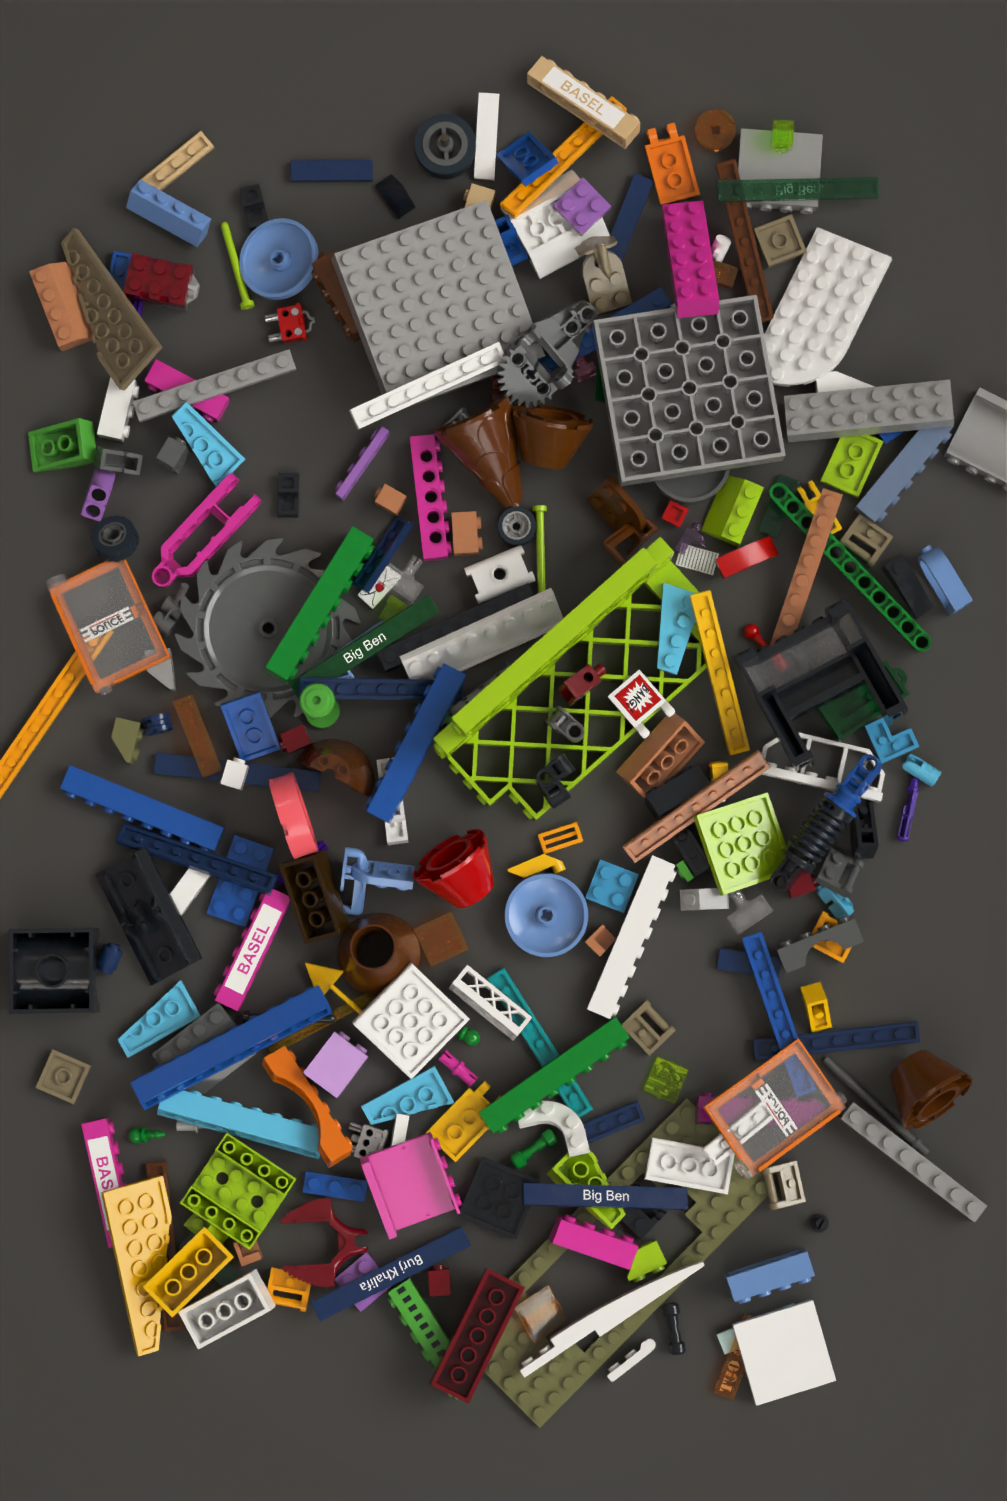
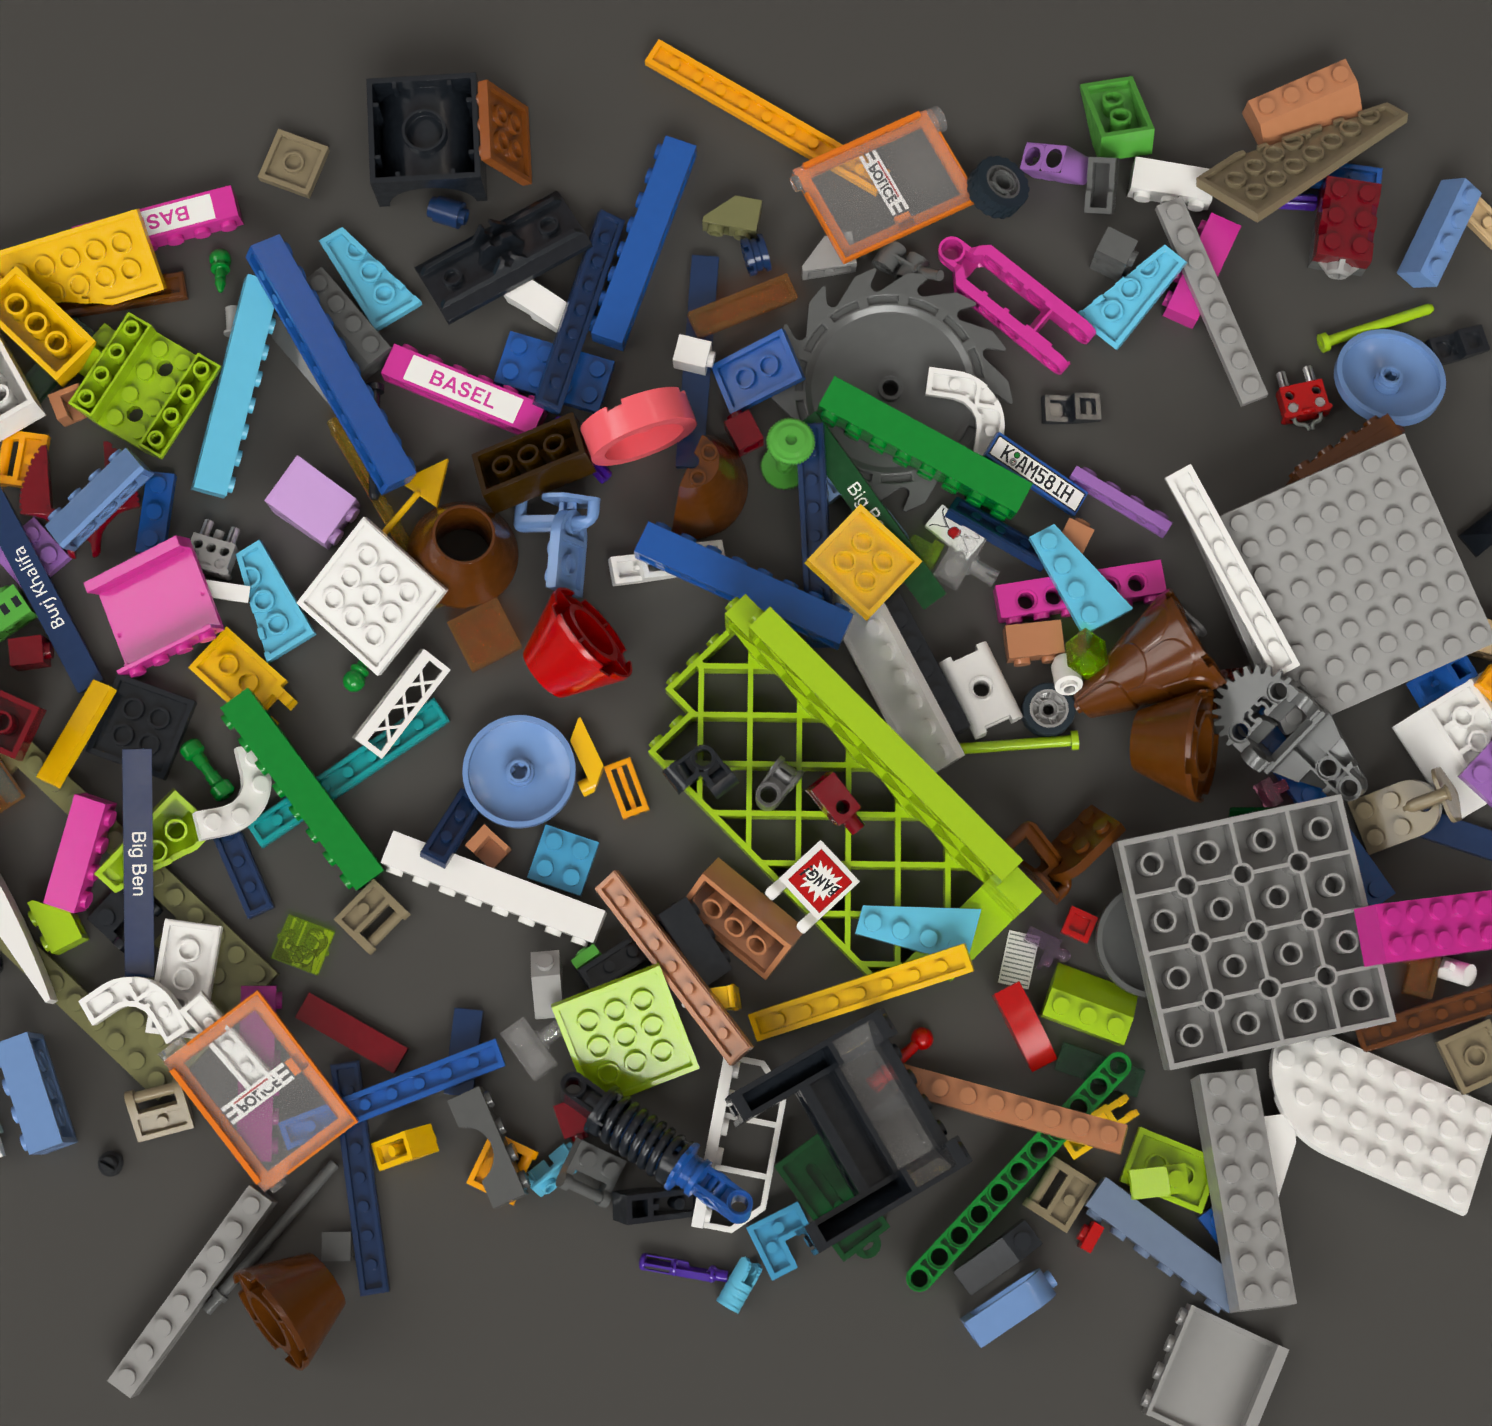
camera: 90 degrees right, 5 degrees down
orange arch [262,1046,353,1168] -> none
dark pink pin [438,1050,478,1087] -> none
none -> yellow tile [36,679,117,789]
none -> medium blue slope [45,448,154,552]
none -> white plate [78,976,194,1044]
none -> dark red tile [295,992,409,1074]
none -> dark grey tile [321,1231,353,1261]
none -> dark blue tile [420,788,480,869]
none -> dark orange plate [476,80,532,186]
none -> yellow plate [804,504,922,621]
none -> white plate [925,367,1005,456]
none -> tile [983,432,1088,517]
none -> medium azure wing [1029,524,1133,636]
none -> white brick [1051,653,1083,695]
none -> clear neon green brick [1065,628,1108,680]
none -> red plate [1076,1221,1104,1253]
none -> lime slope [1127,1163,1190,1200]

